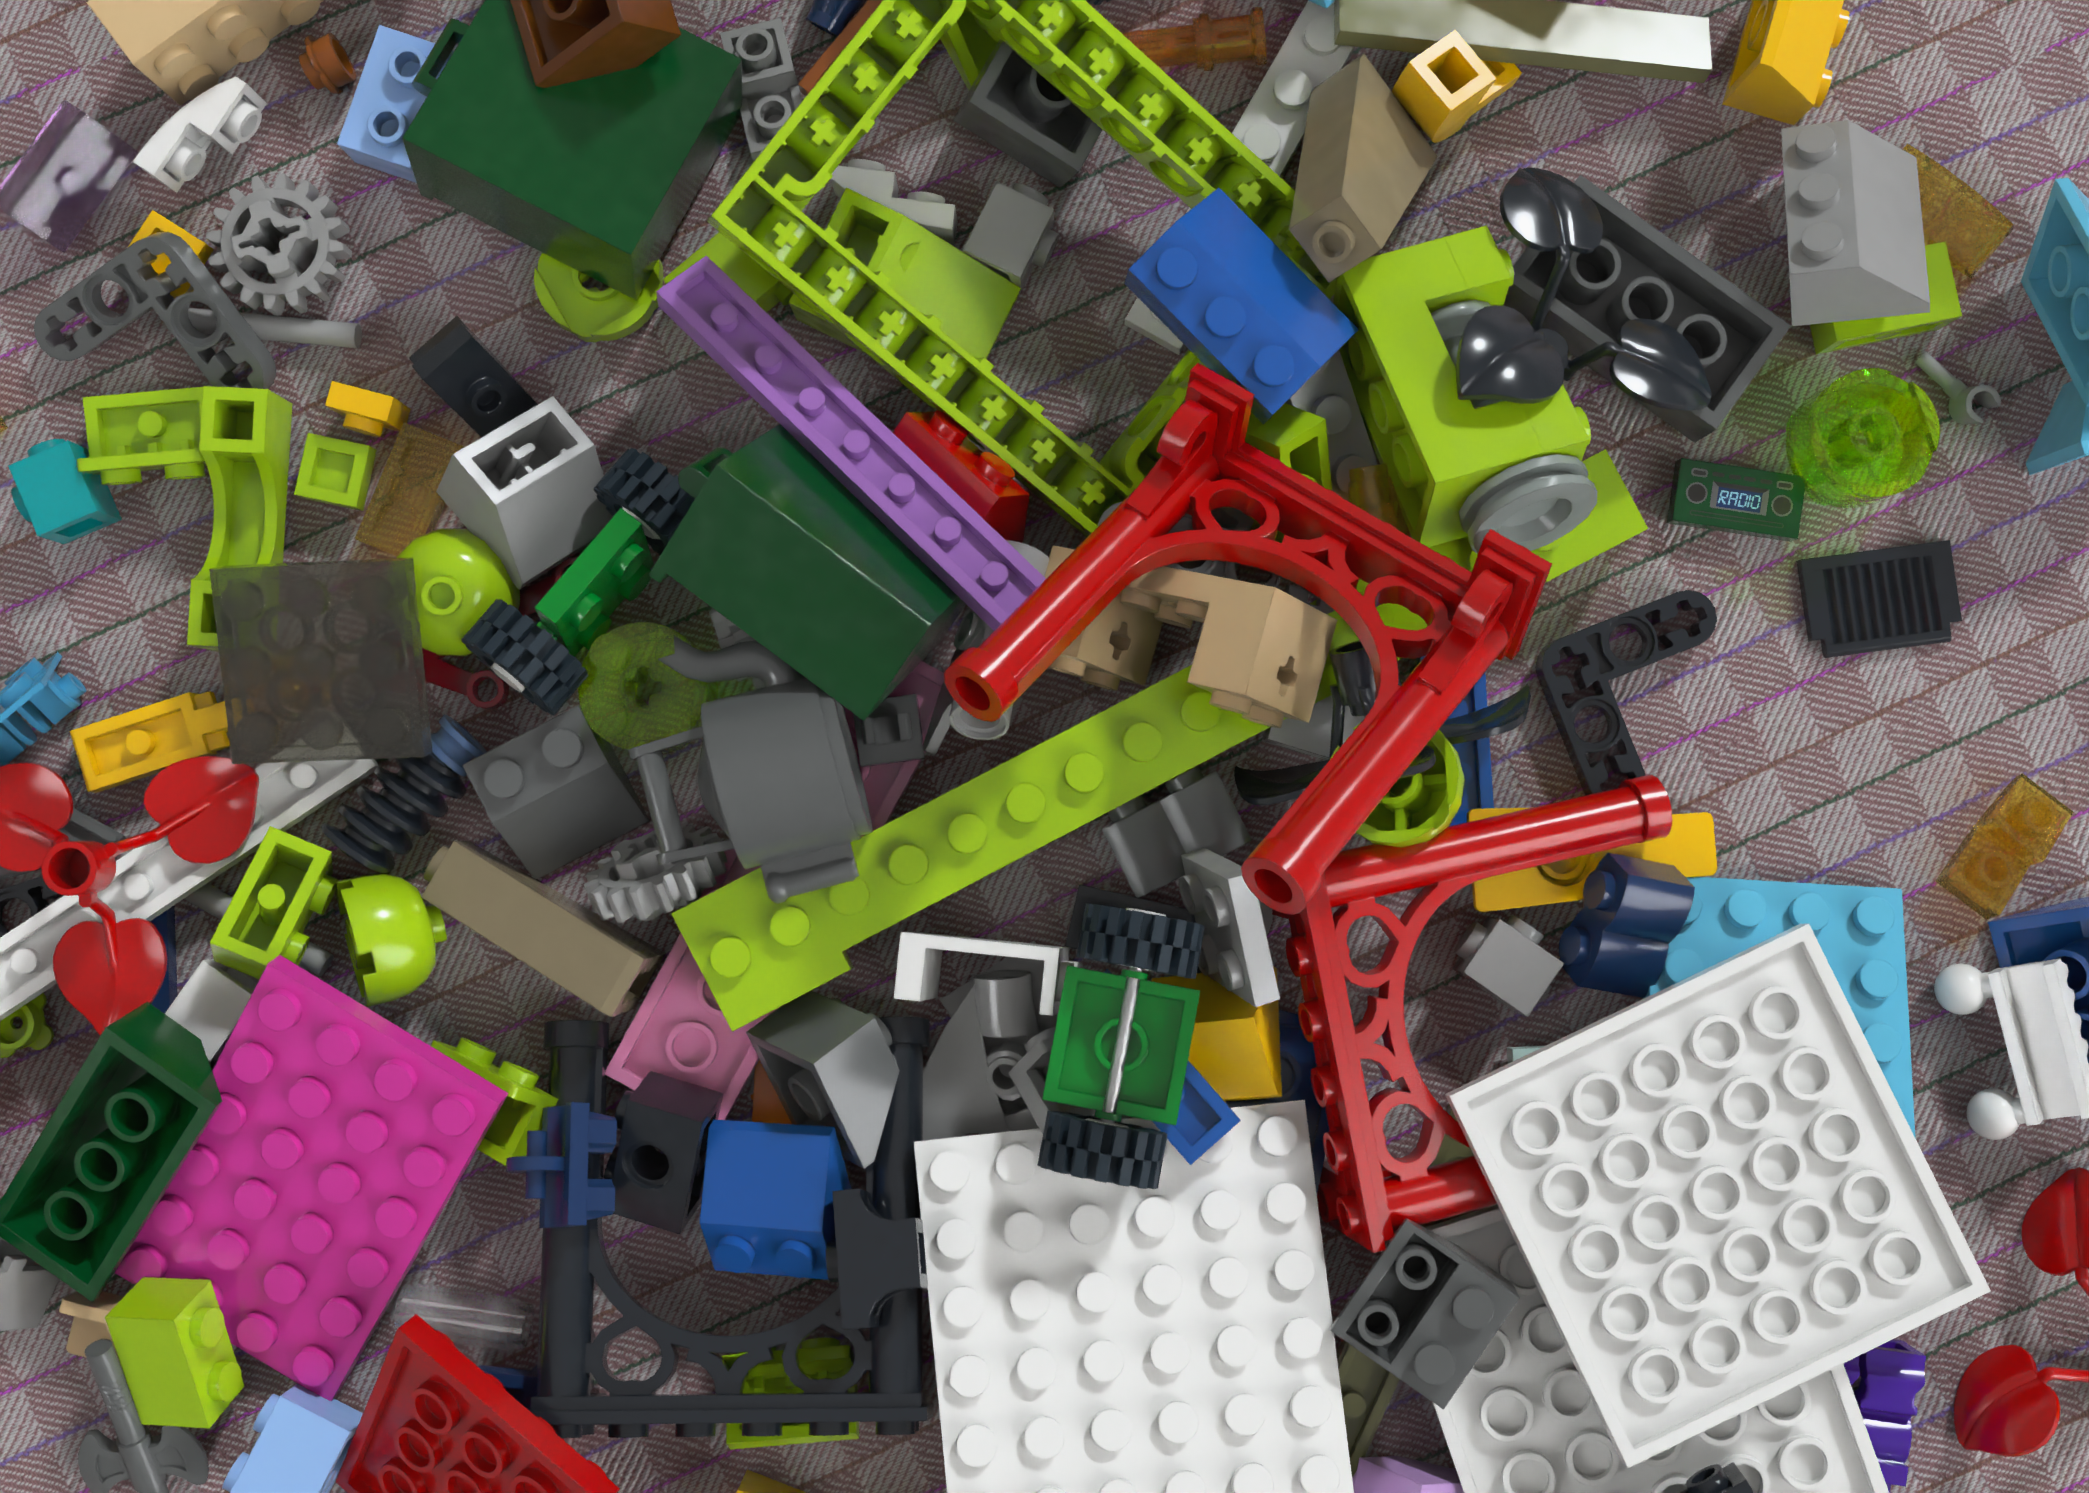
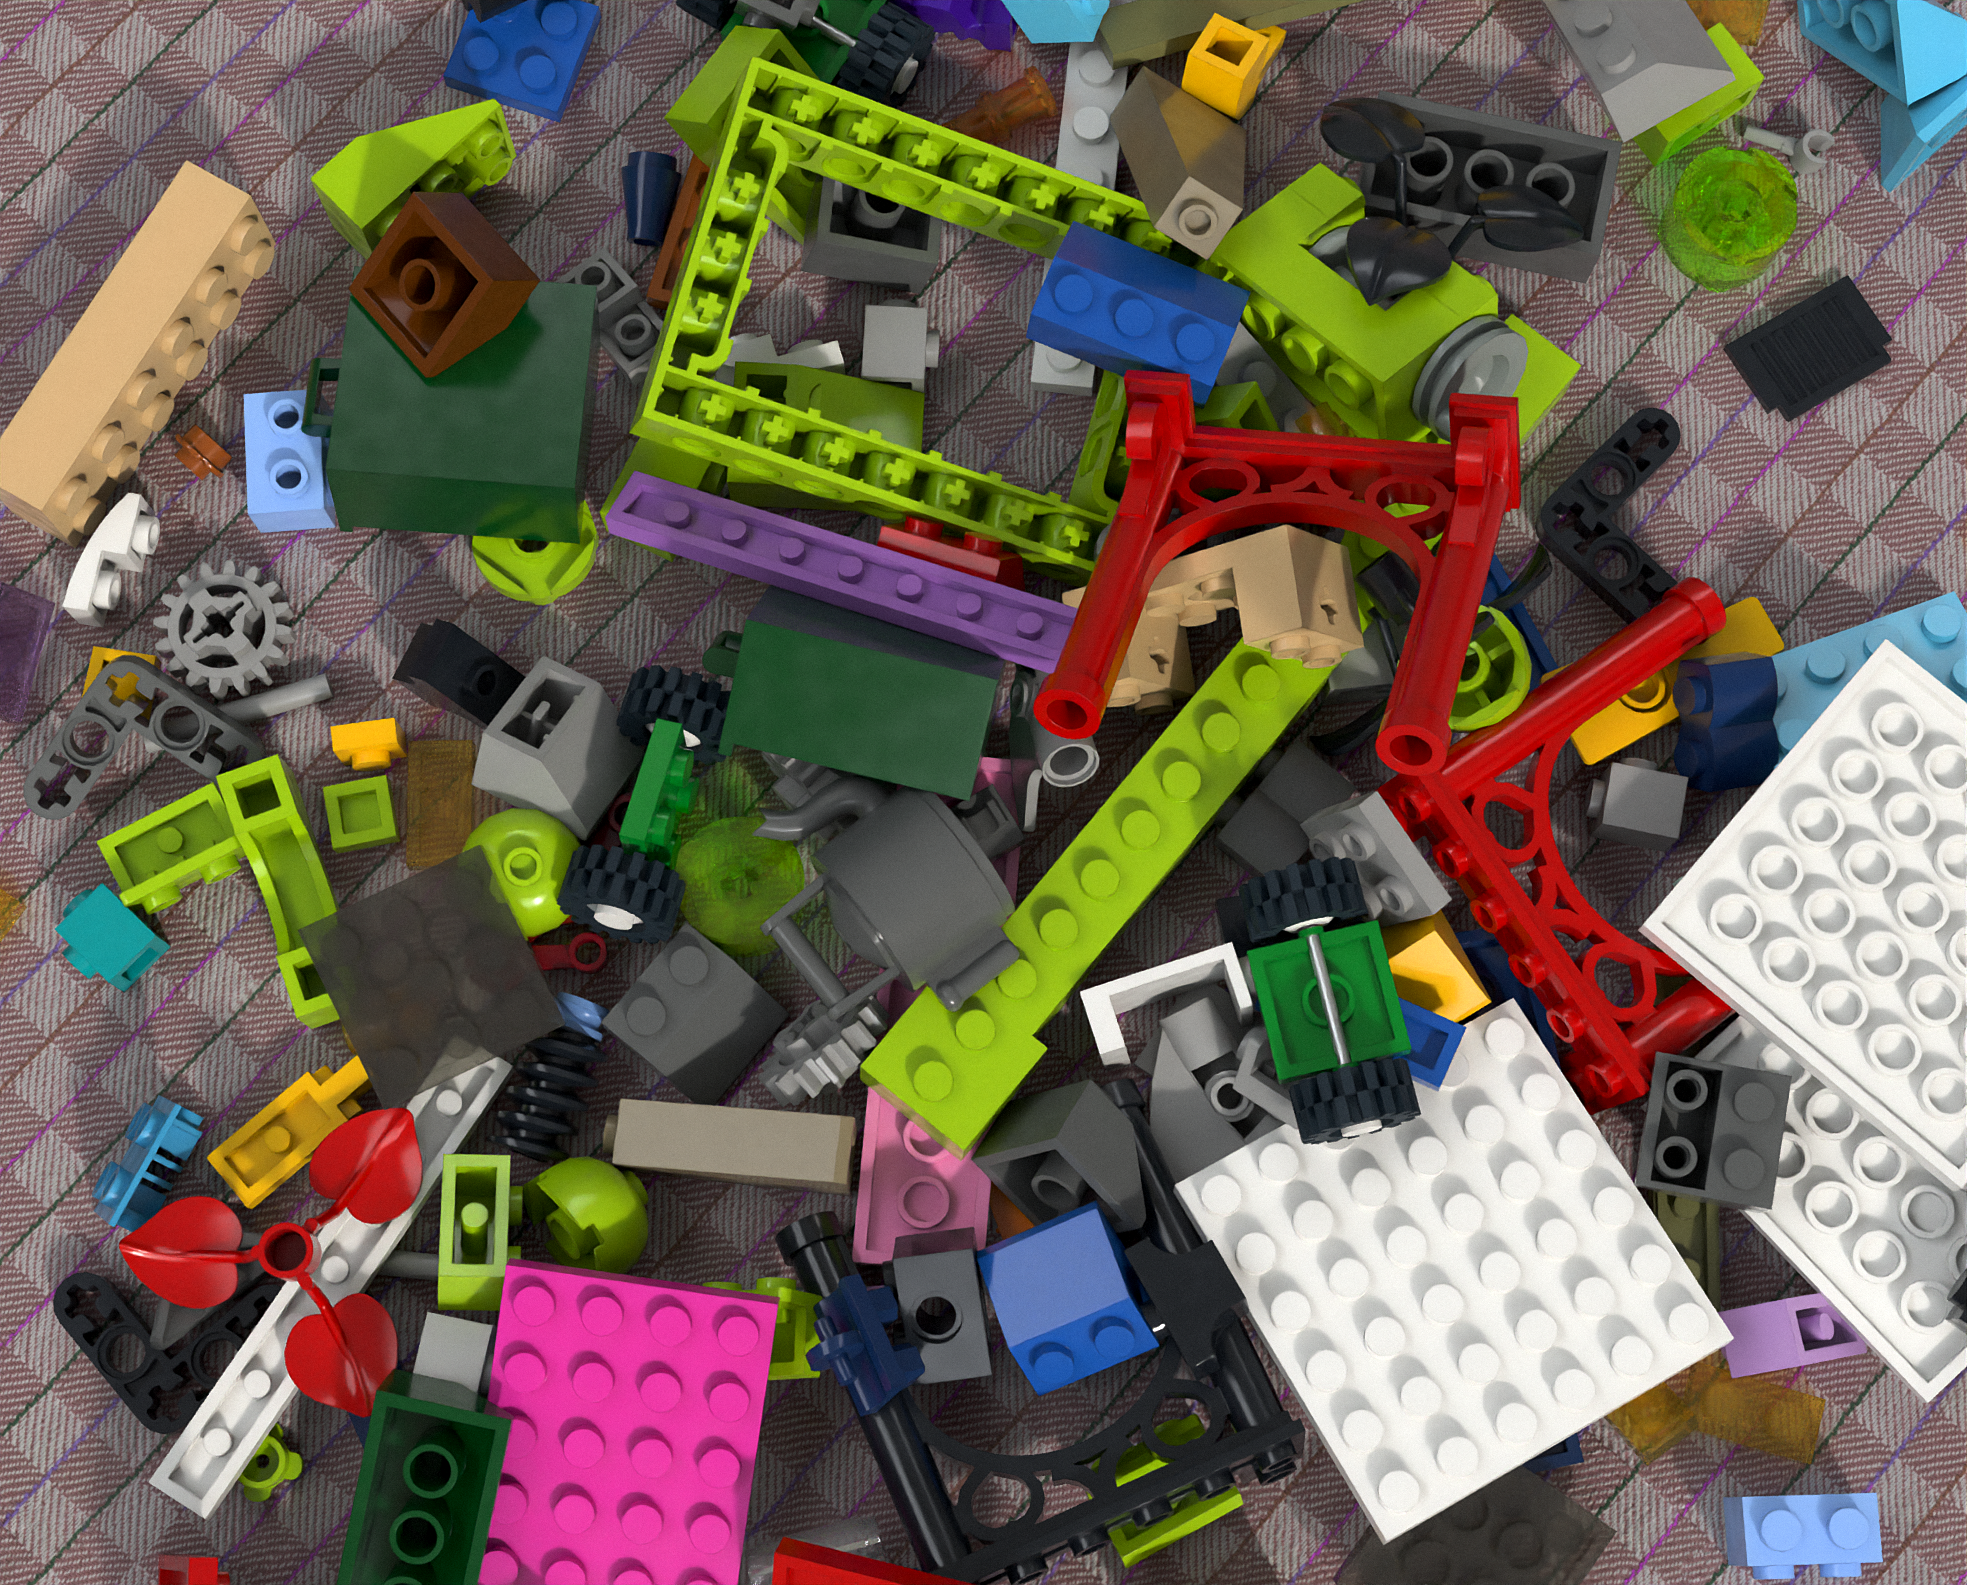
camera: 25 degrees left, 10 degrees down
dark green tile [1667,458,1806,542] -> none

